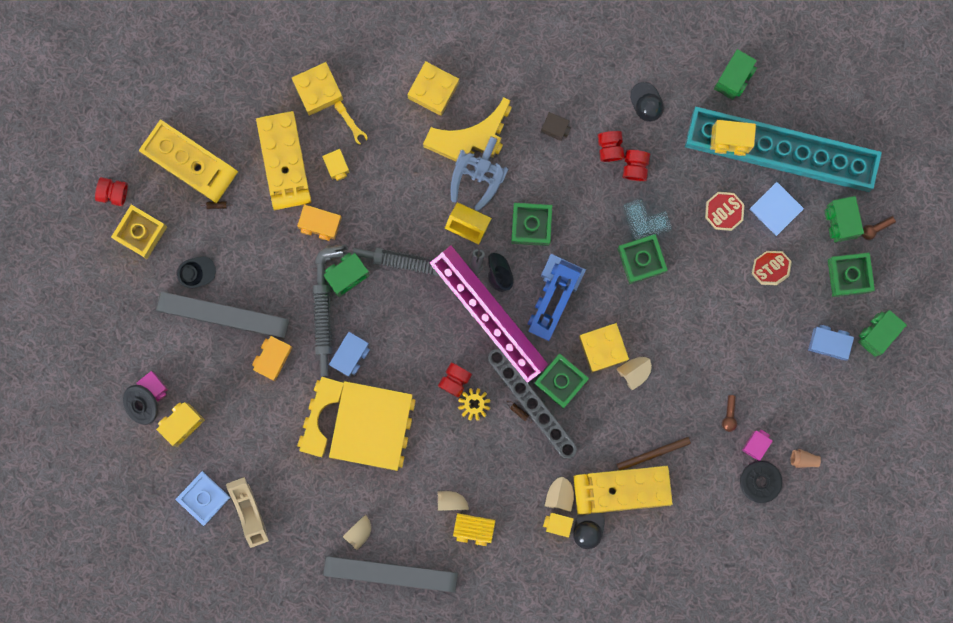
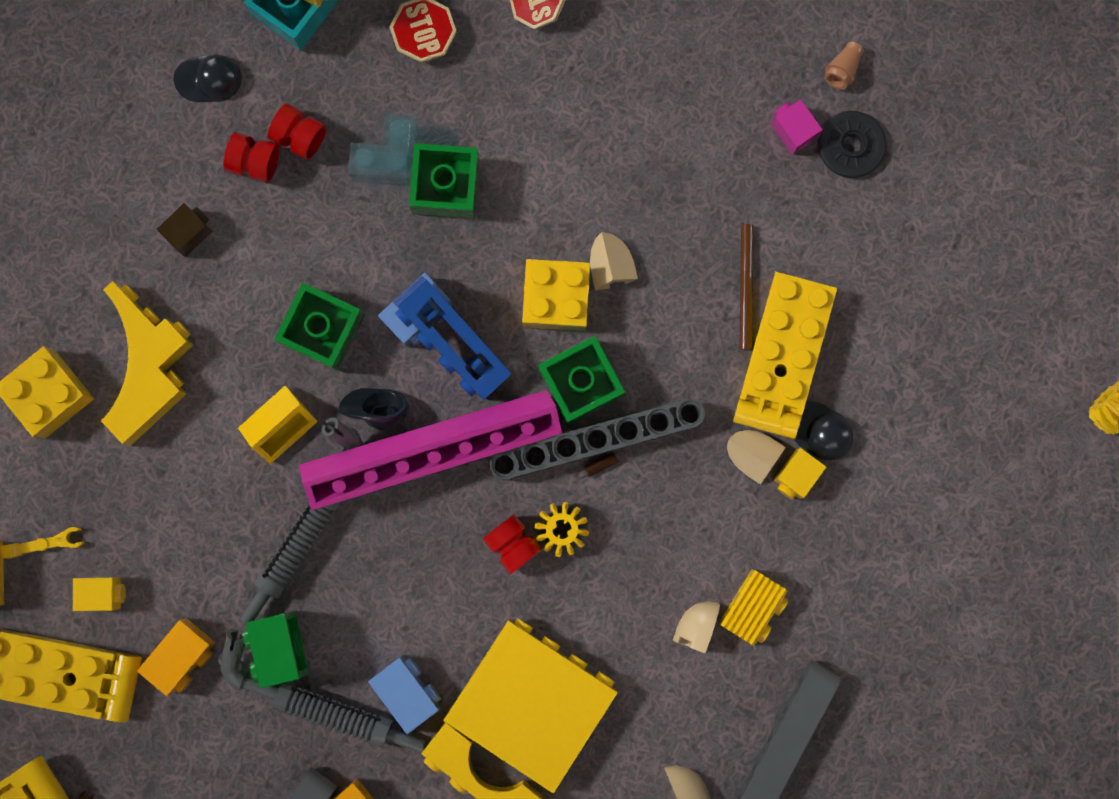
camera: 65 degrees left, 0 degrees up
sand blue bar [450,136,508,211] -> none
copper bar [722,395,737,432] -> none

